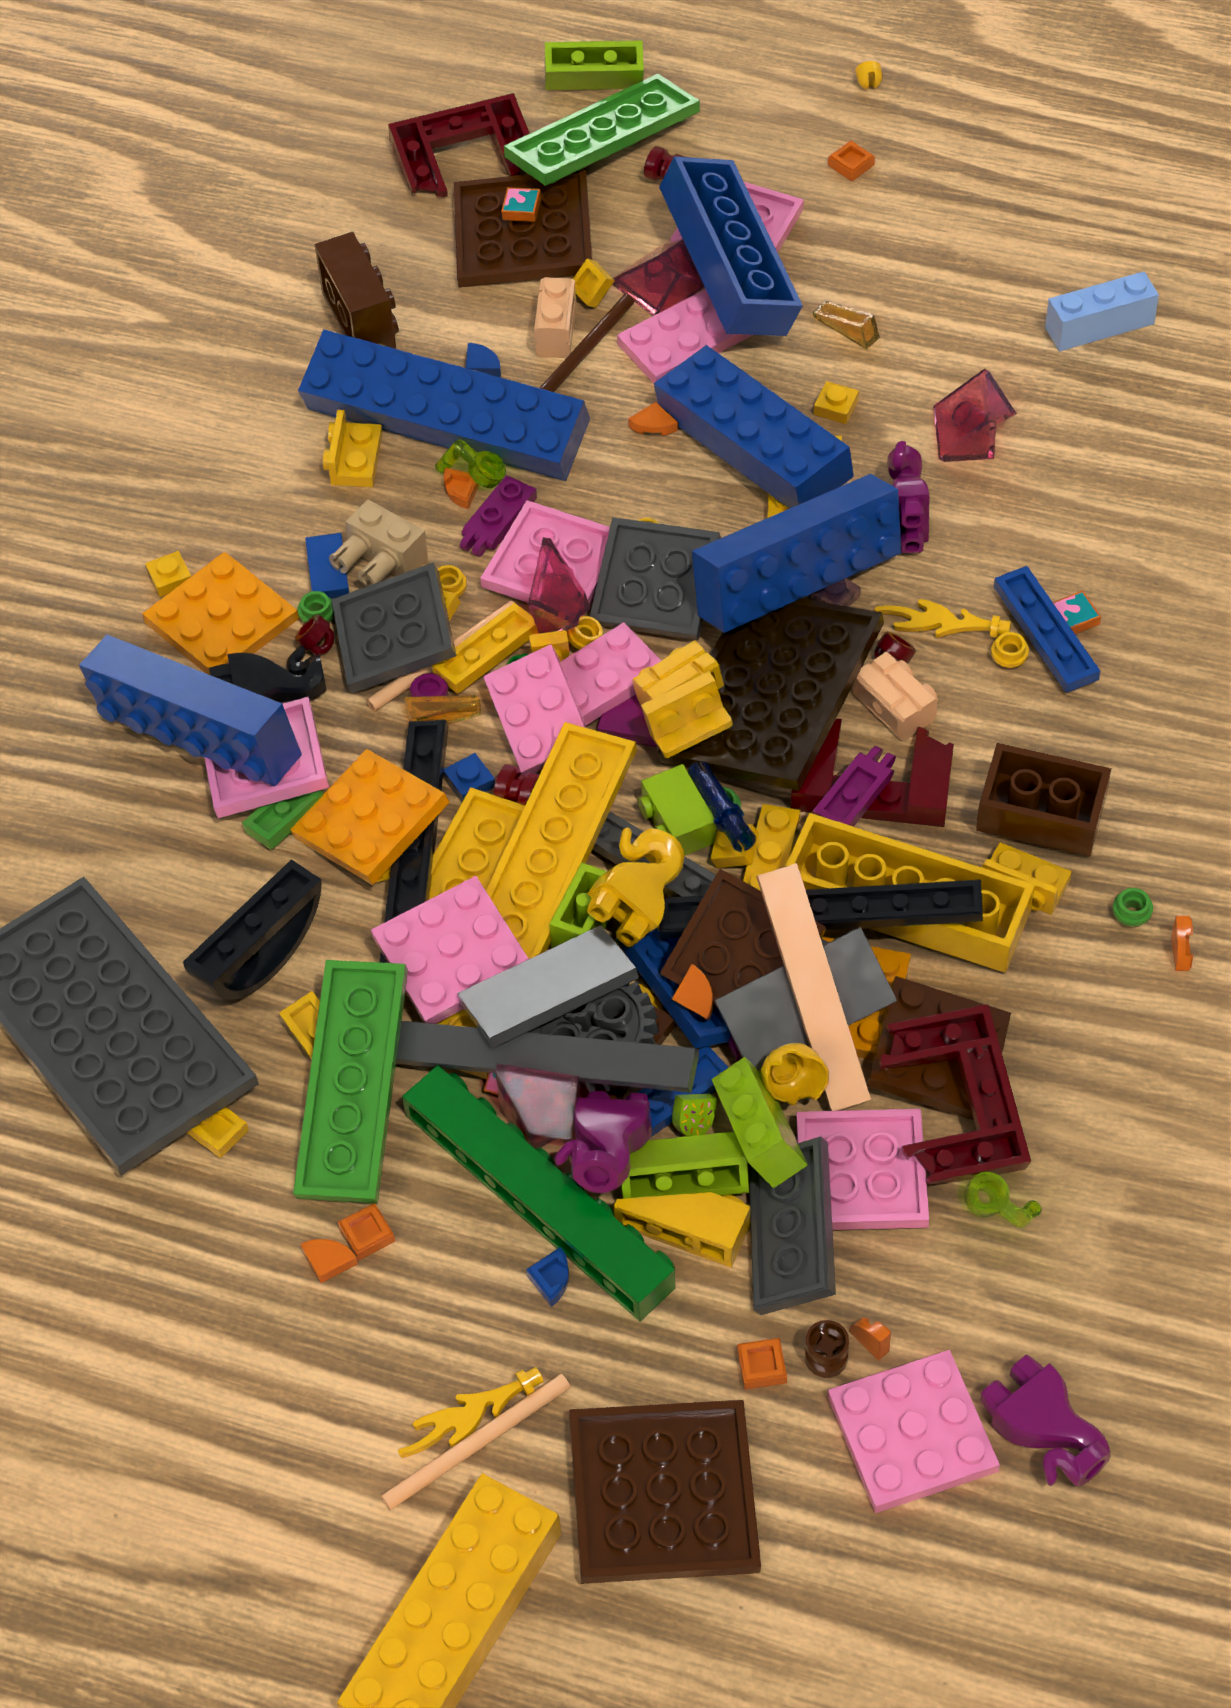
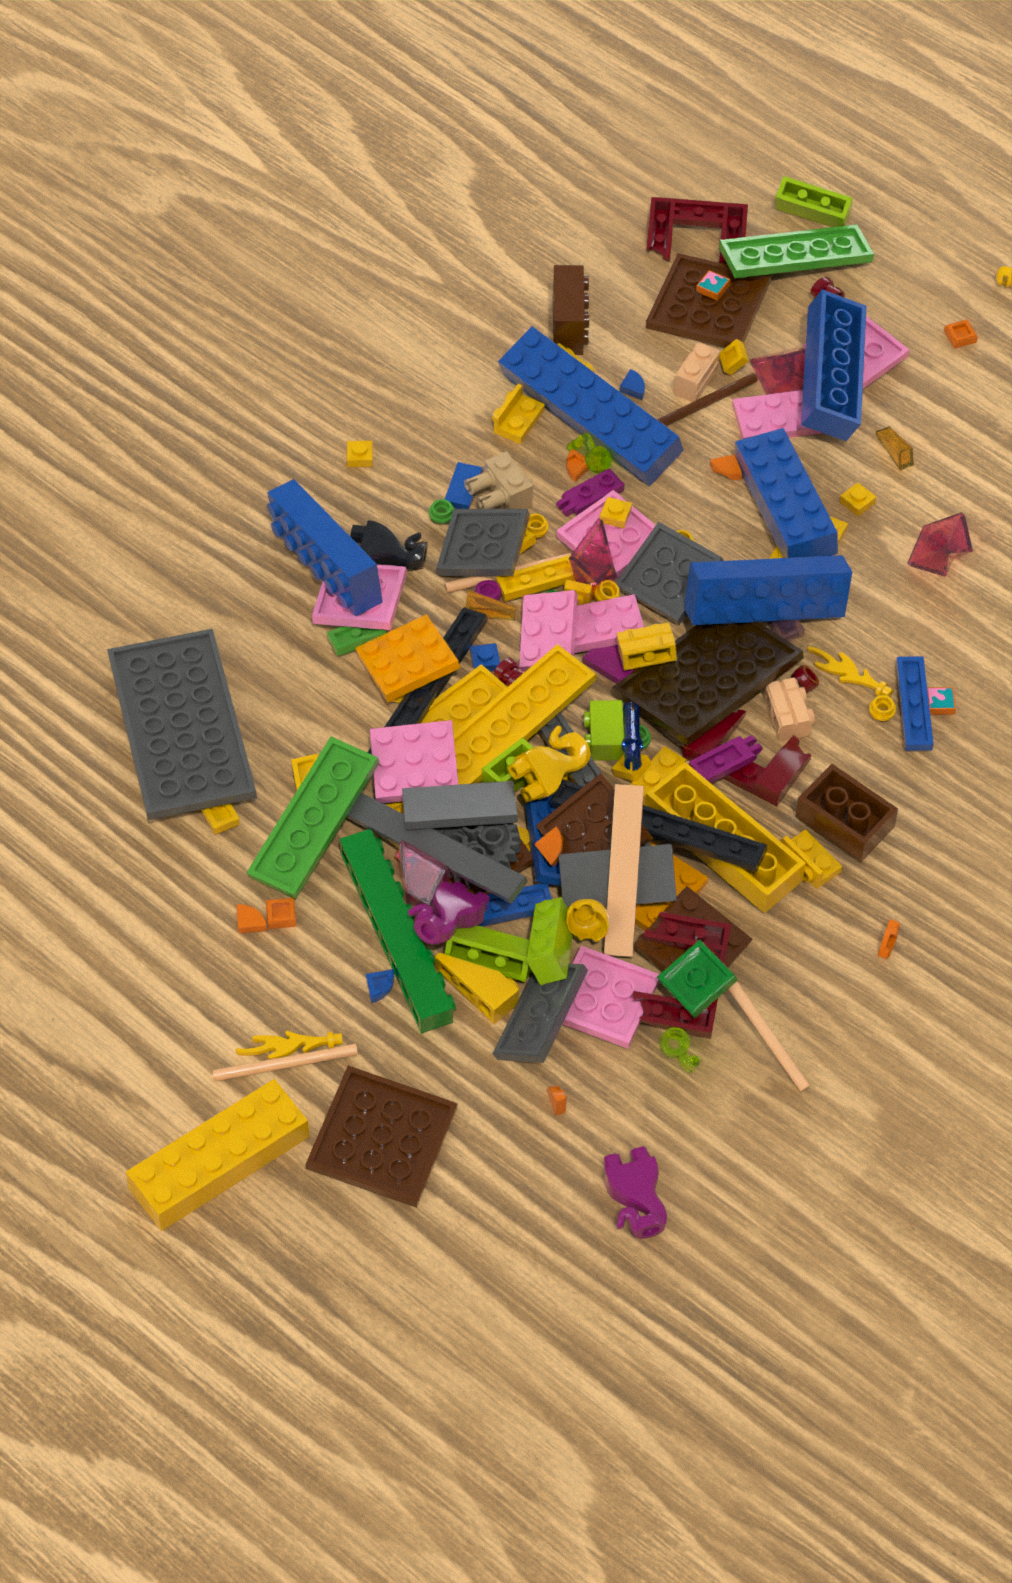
camera: 20 degrees right, 0 degrees up
light orange plate [142,551,299,675] -> none
black window [183,859,322,1000] -> none
dark red tile [295,614,334,656] -> none
yellow bracket [641,671,733,758] -> none
lime tile [672,1094,717,1136] -> none
orange tile [737,1338,787,1390] -> none
reddish brown wheel [805,1320,849,1378] -> none
bright pink plate [828,1350,1000,1513] -> none
magenta hips [887,441,930,553] -> none
bright green plate [1113,888,1153,926] -> none
none -> yellow plate [599,497,632,529]
none -> green tile [657,940,738,1018]
none -> light nougat piece [727,967,810,1092]

